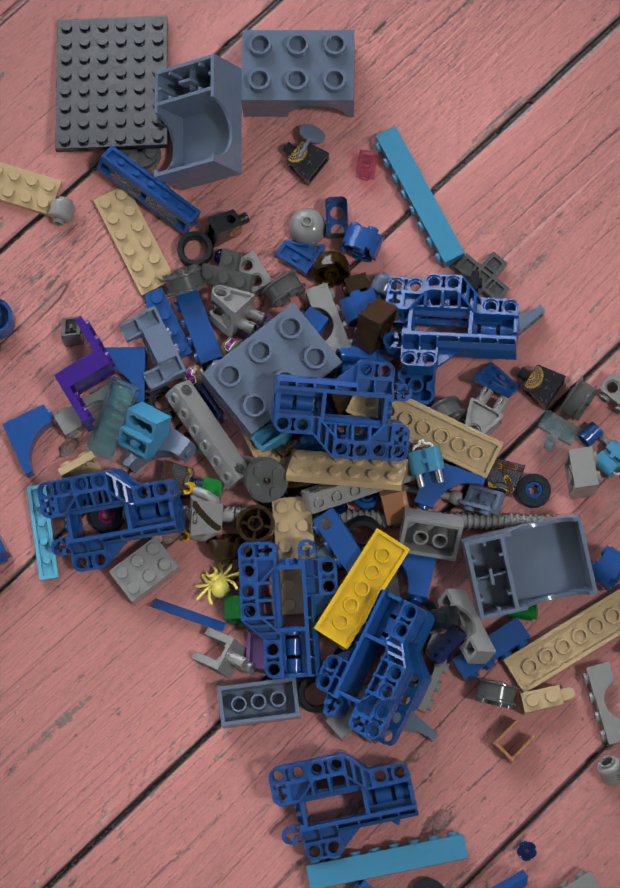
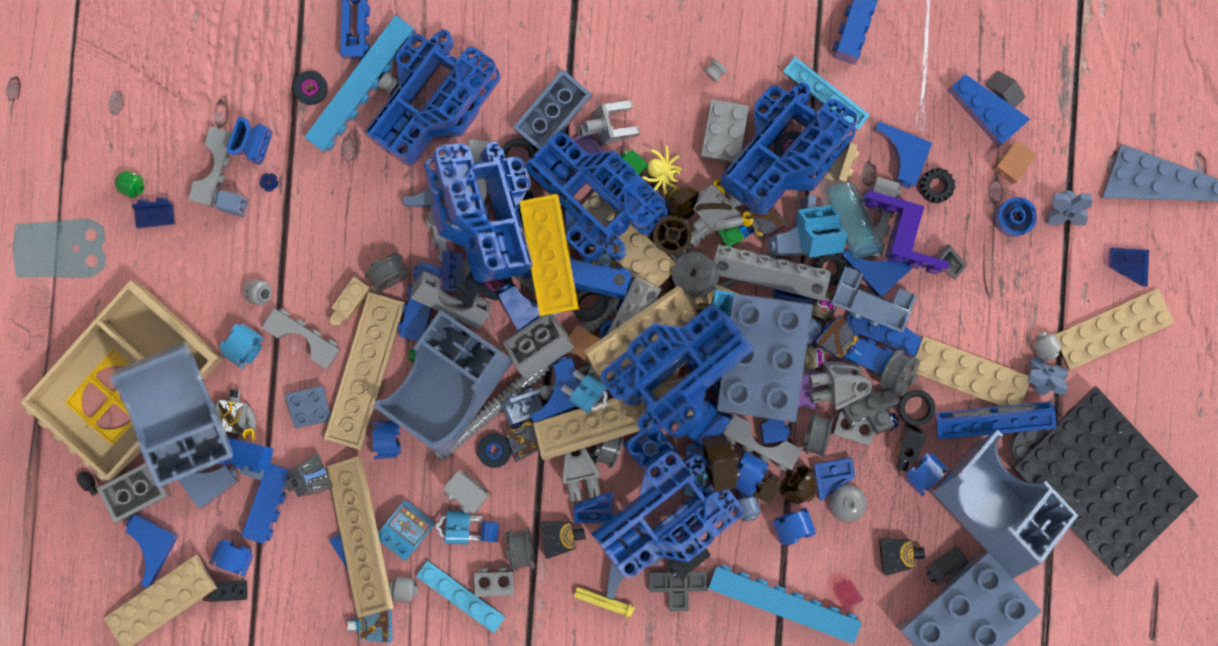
camera: 130 degrees right, 10 degrees up
blue sticker [151,598,226,631] -> none
sand blue piece [298,124,325,158] -> none
blue piece [325,196,348,239] -> none
nougat piece [492,719,536,763] -> none
clear light blue plate [537,410,581,451] -> none
none -> sand blue brick [214,190,248,217]
none -> light grey wheel [378,71,399,96]
none -> light yellow axle [574,587,635,618]
none -> light grey wheel [703,58,727,83]
none -> torso [813,315,862,362]
none -> blue brick [905,453,949,497]
none -> black tyre [919,168,956,204]
none -> black bracket [925,546,967,585]
none -> sand blue plant [1028,356,1068,395]

